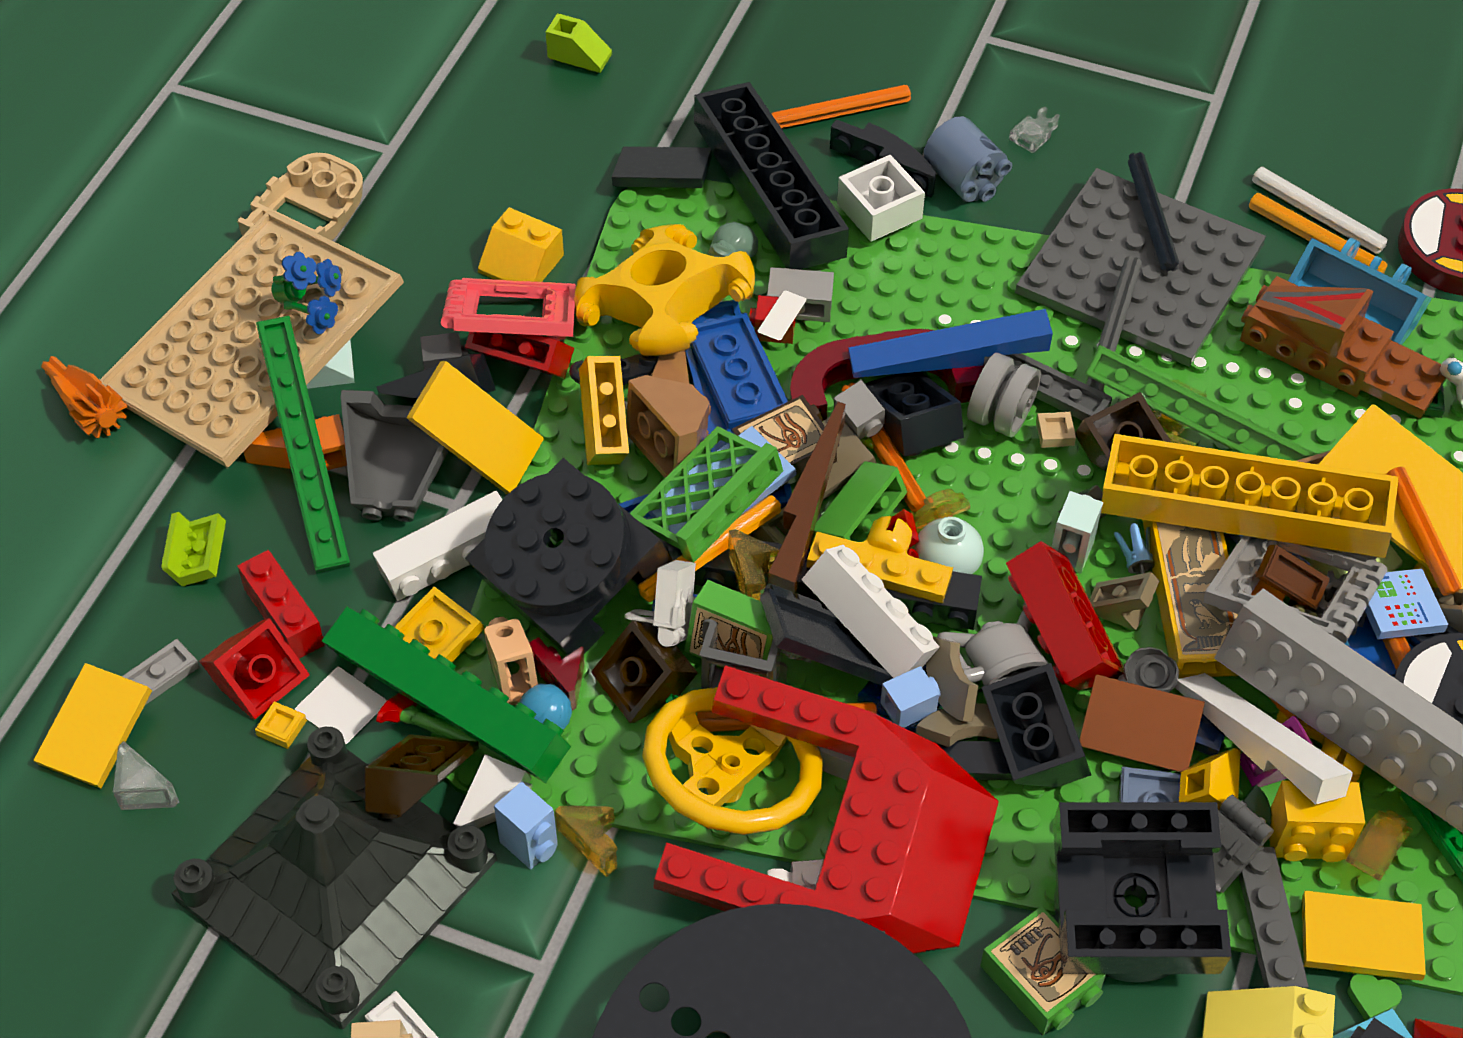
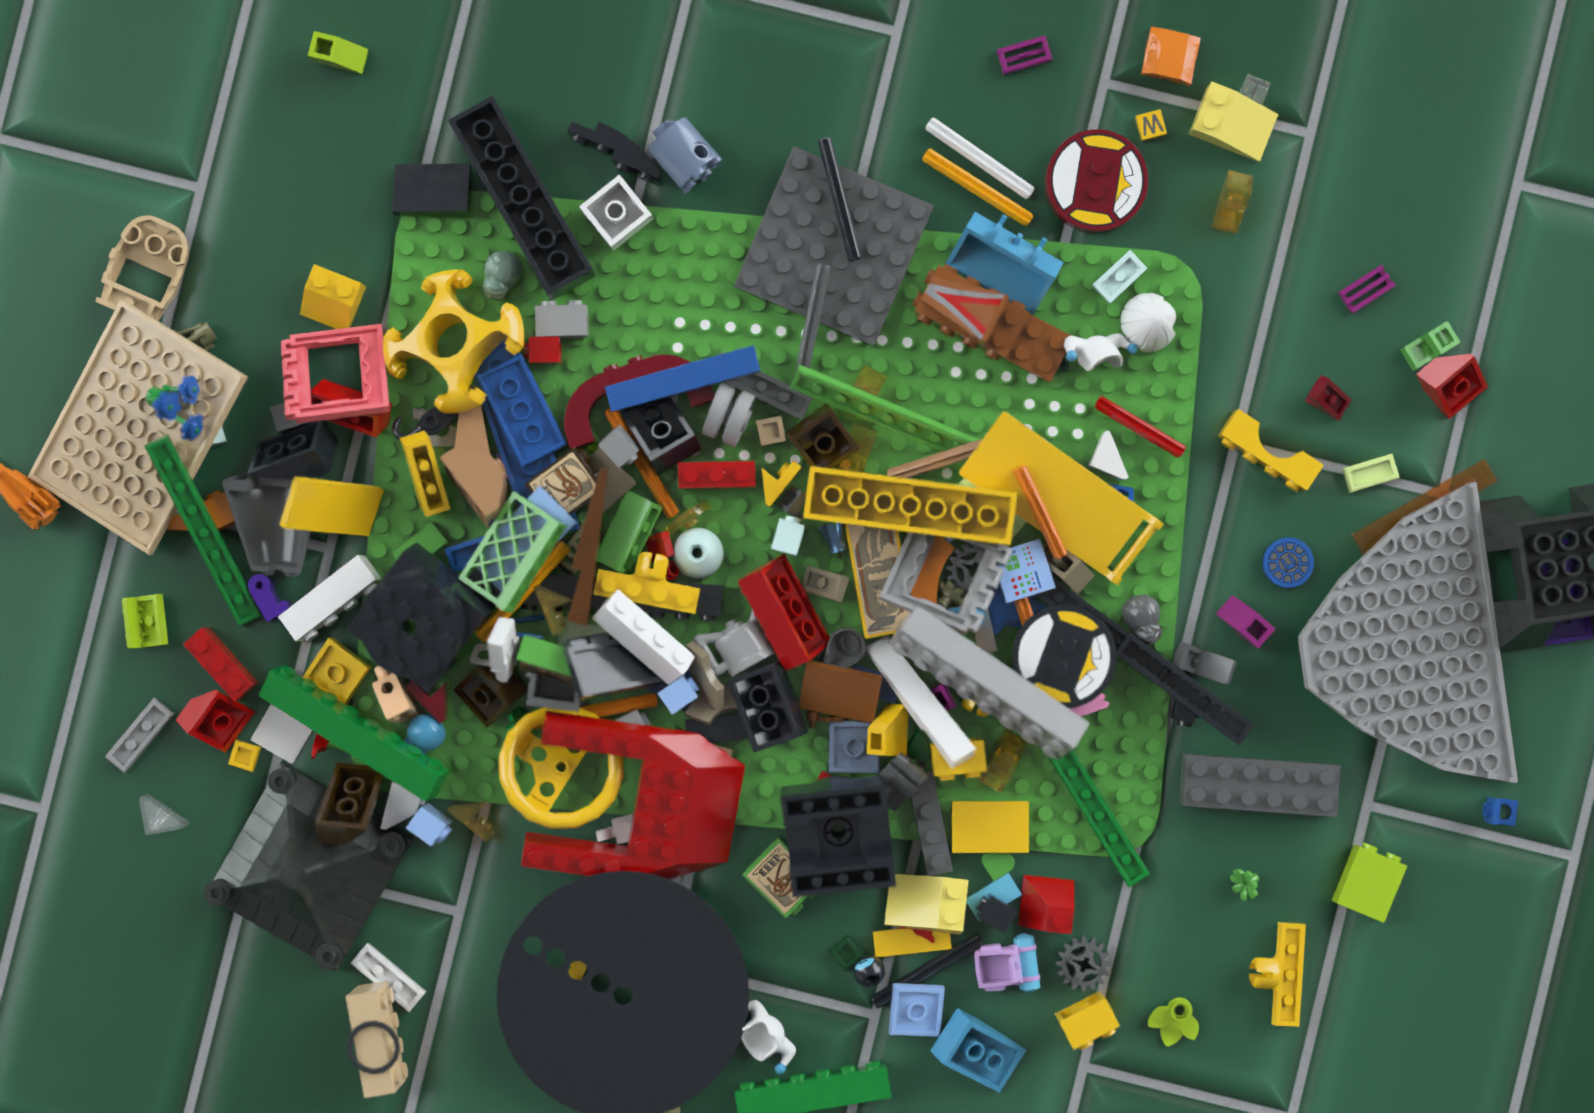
camera: 10 degrees left, 35 degrees up
yellow tile [33,663,152,789] -> none
white sticker [758,291,807,340] -> none
orange axle [771,85,911,129] -> none
clear plate [1009,107,1060,153] -> none
reddish brown tile [1255,545,1330,610] -> none
none -> dark purple leg [248,574,292,622]
none -> red brick [678,461,756,490]
none -> yellow slope [762,460,802,507]
none -> reddish brown piece [807,711,849,728]
none -> magenta tile [996,35,1052,76]

